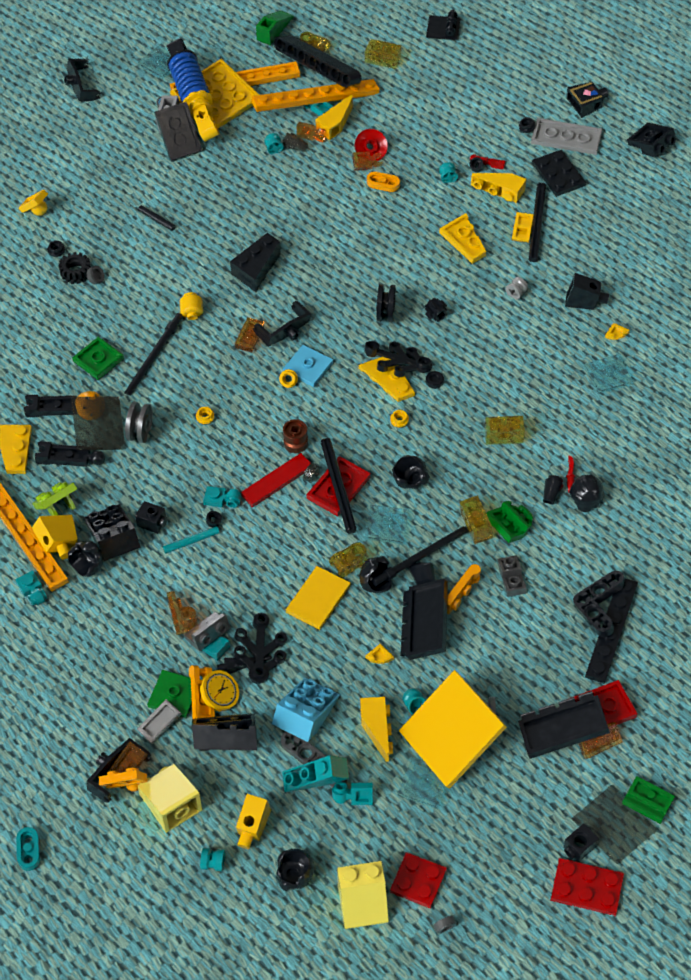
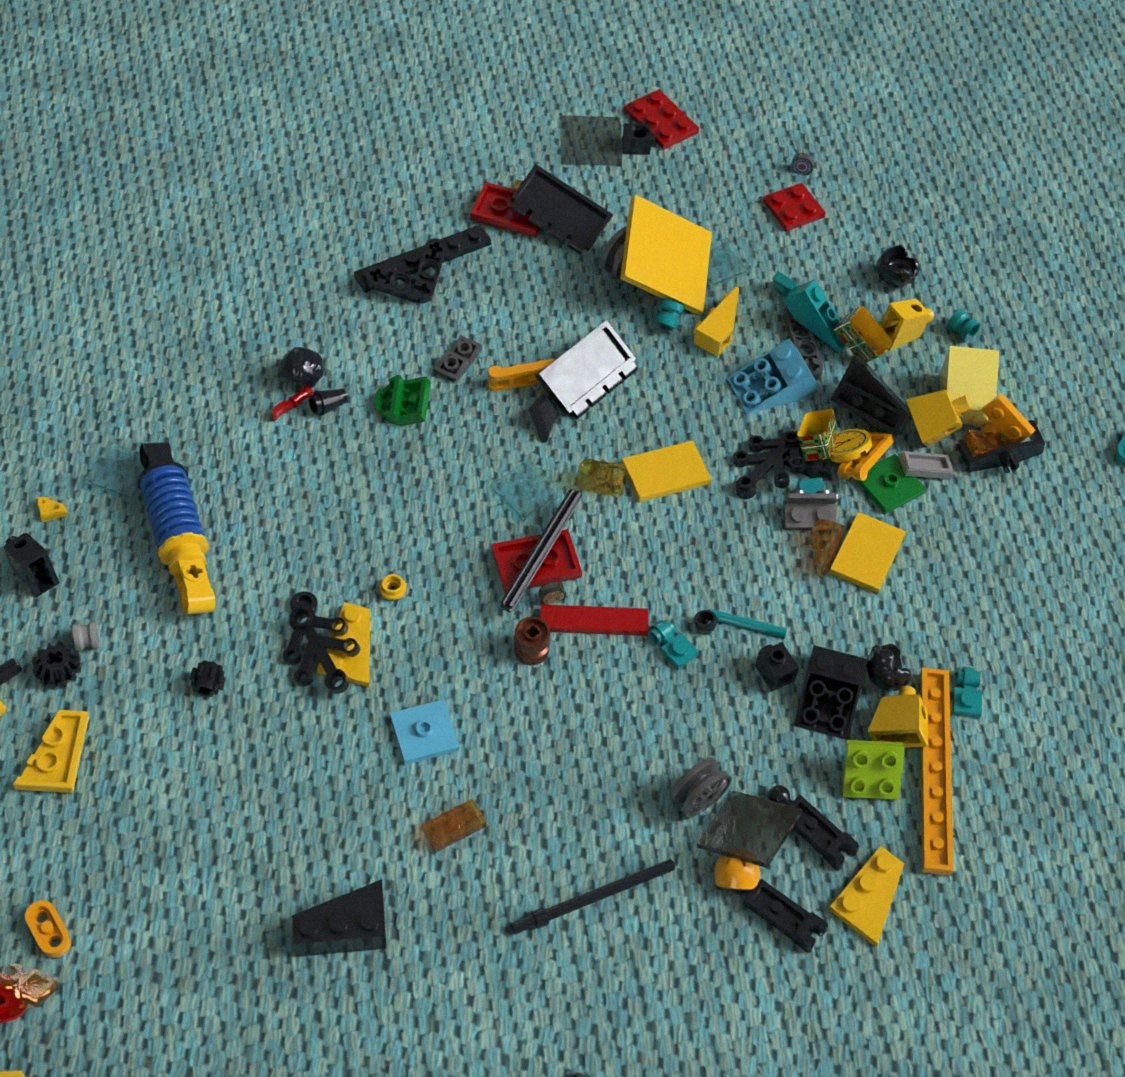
camera: 145 degrees left, 0 degrees up
green plate [72,336,124,380] -> none
yellow head [179,292,203,320] -> none
yellow plate [196,407,214,424] -> none
black piece [253,301,311,347] -> none
yellow plate [279,369,298,388] -> none
light yellow slope [337,861,389,929] -> none
black hair [359,555,392,593] -> none
yellow tile [365,644,394,664] -> none
black bar [372,526,467,586] -> none
black wheel [376,284,396,322] -> none
black hair [392,455,430,489] -> none
clear yellow brick [460,495,493,544] -> none
clear yellow brick [484,416,525,445] -> none
green plate [622,776,675,824] -> none
none -> black gear [32,640,82,689]
none -> piece [137,442,215,615]
none -> piece [797,409,838,461]
none -> yellow tile [829,512,906,594]
none -> piece [834,305,891,363]
none -> yellow torso [906,390,972,447]

